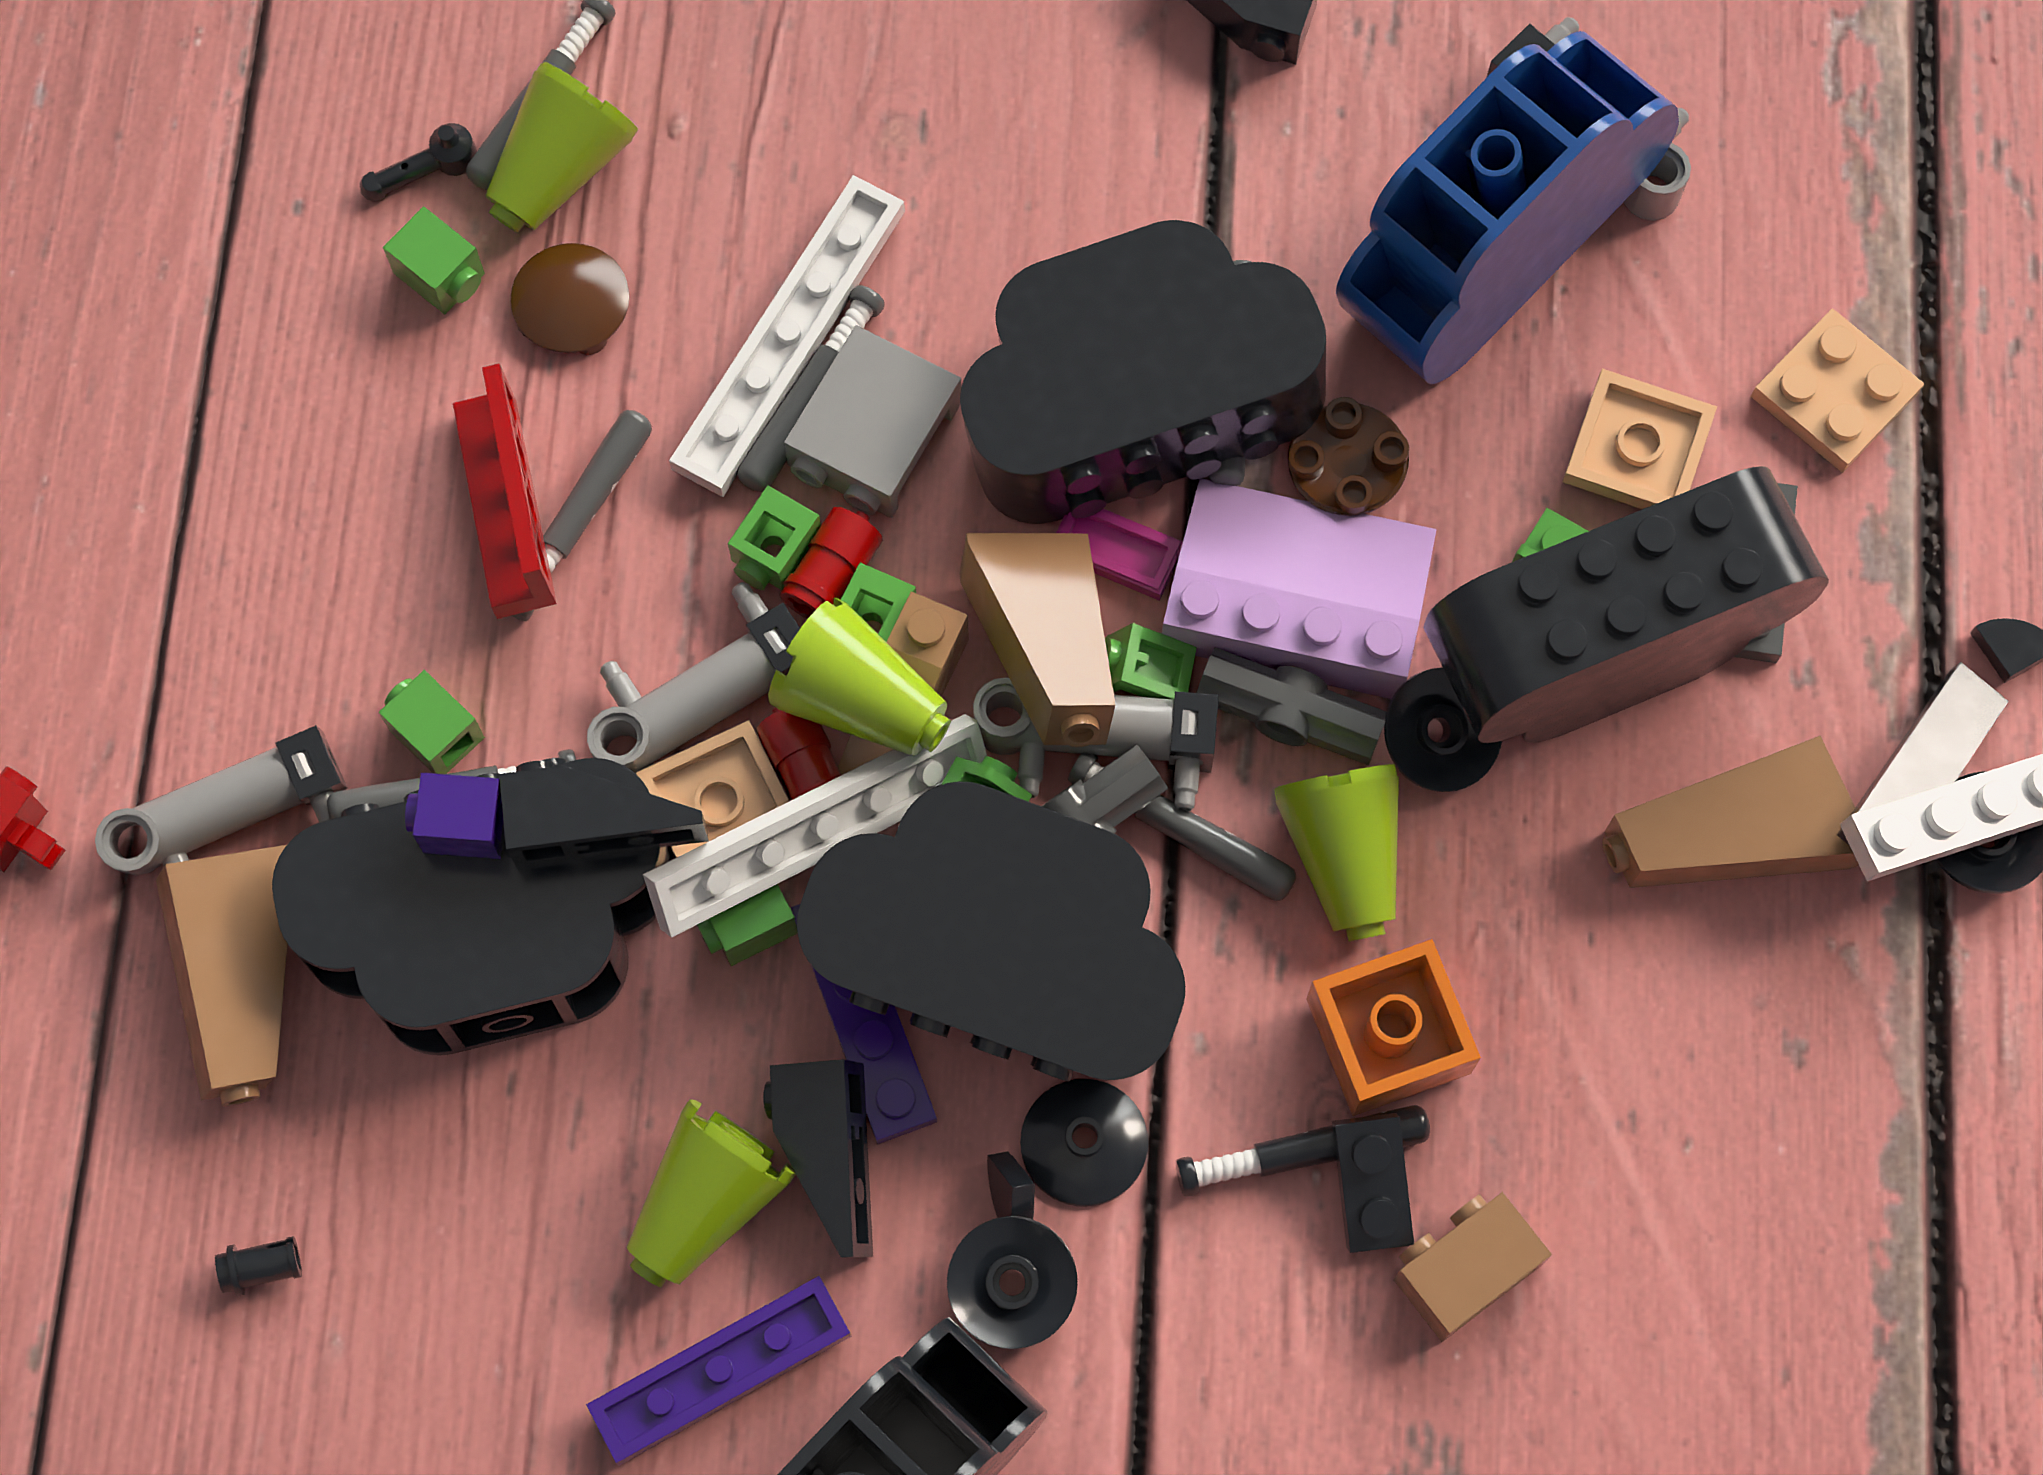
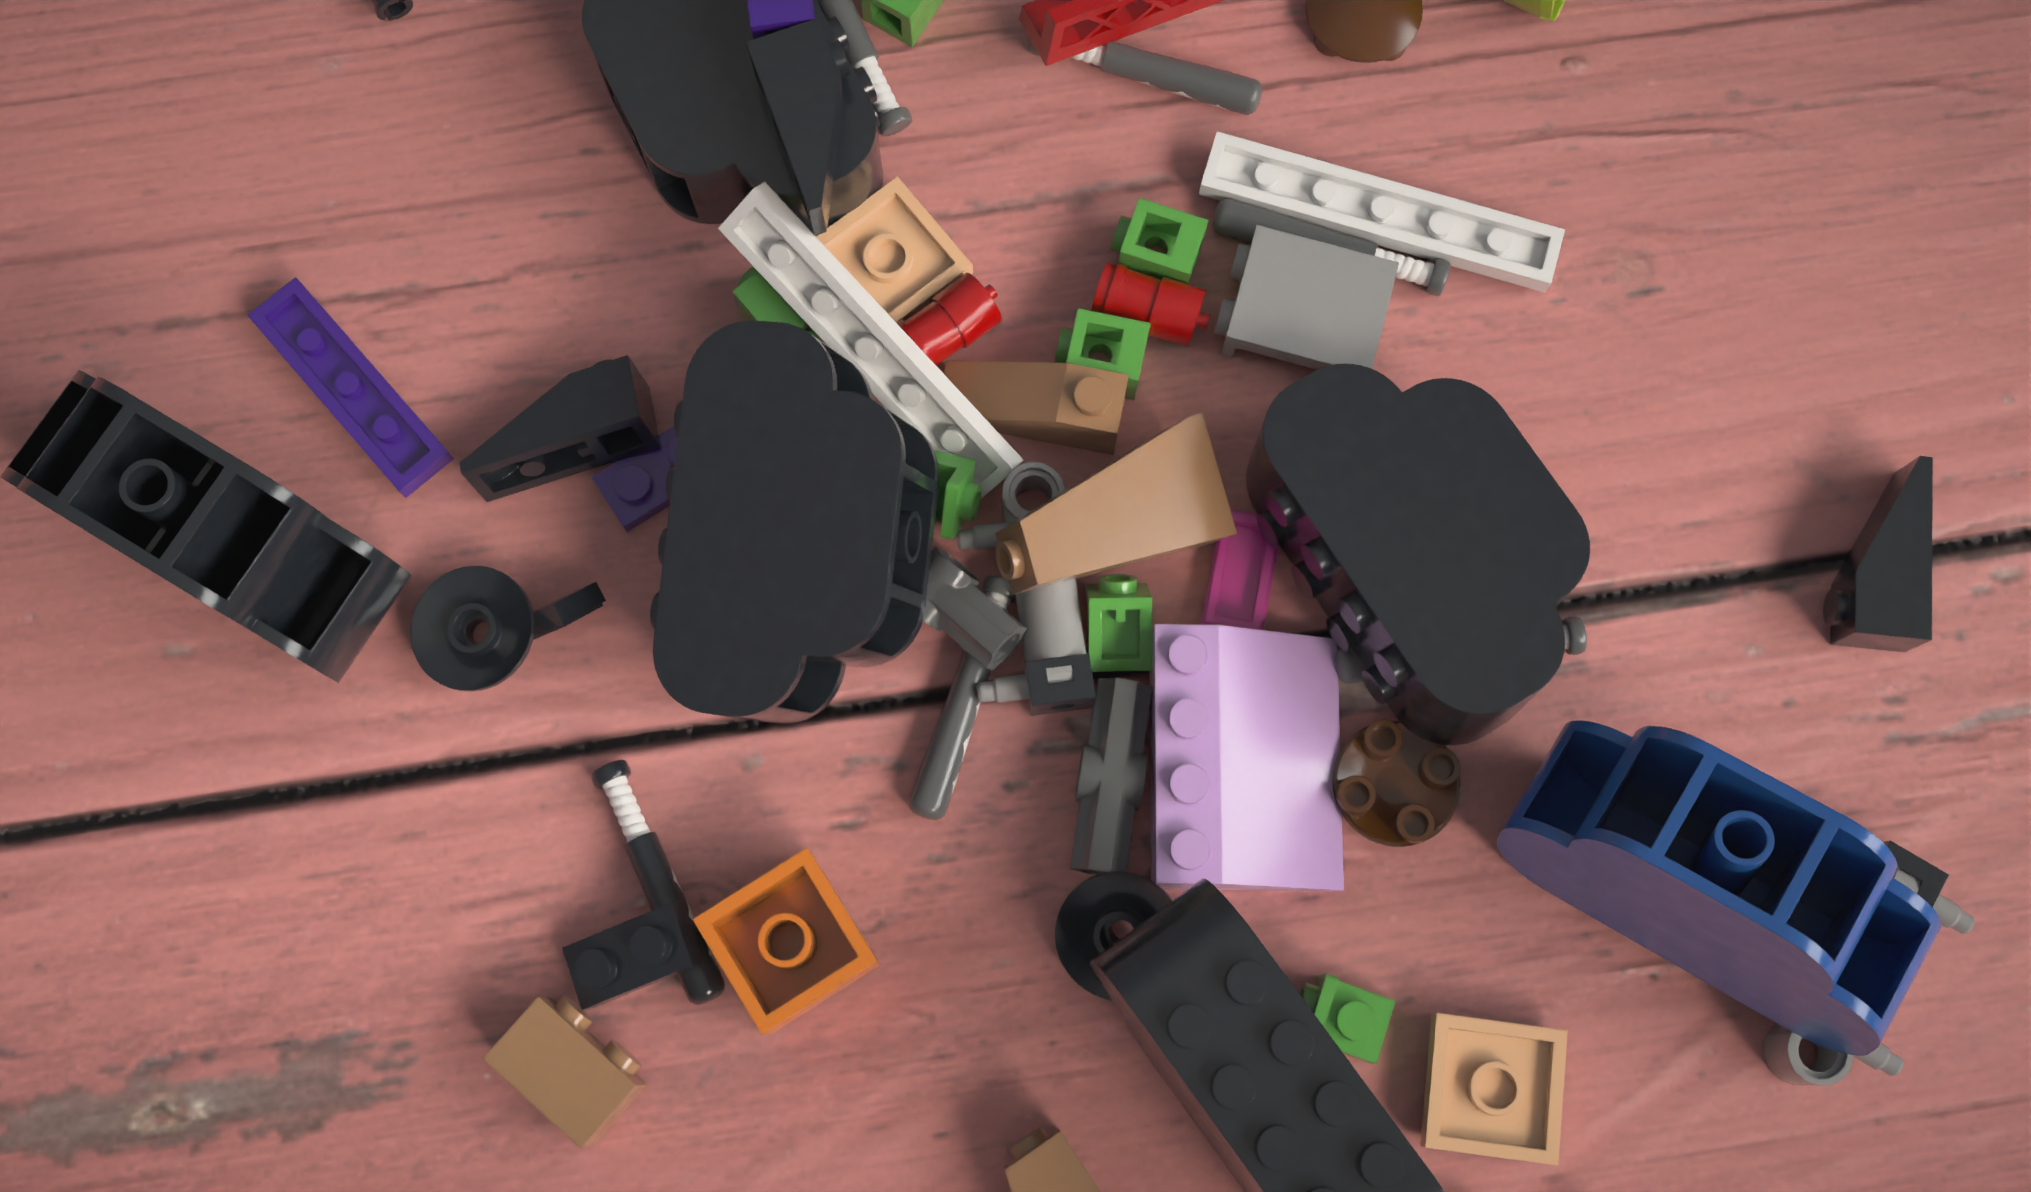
camera: 75 degrees right, 5 degrees up
light grey piece [587,582,800,774] -> none
lime cone [626,1099,796,1288] -> none
lime cone [768,598,951,756] -> none
black dish [1020,1079,1148,1207] -> none
lime cone [1274,764,1399,941] -> none

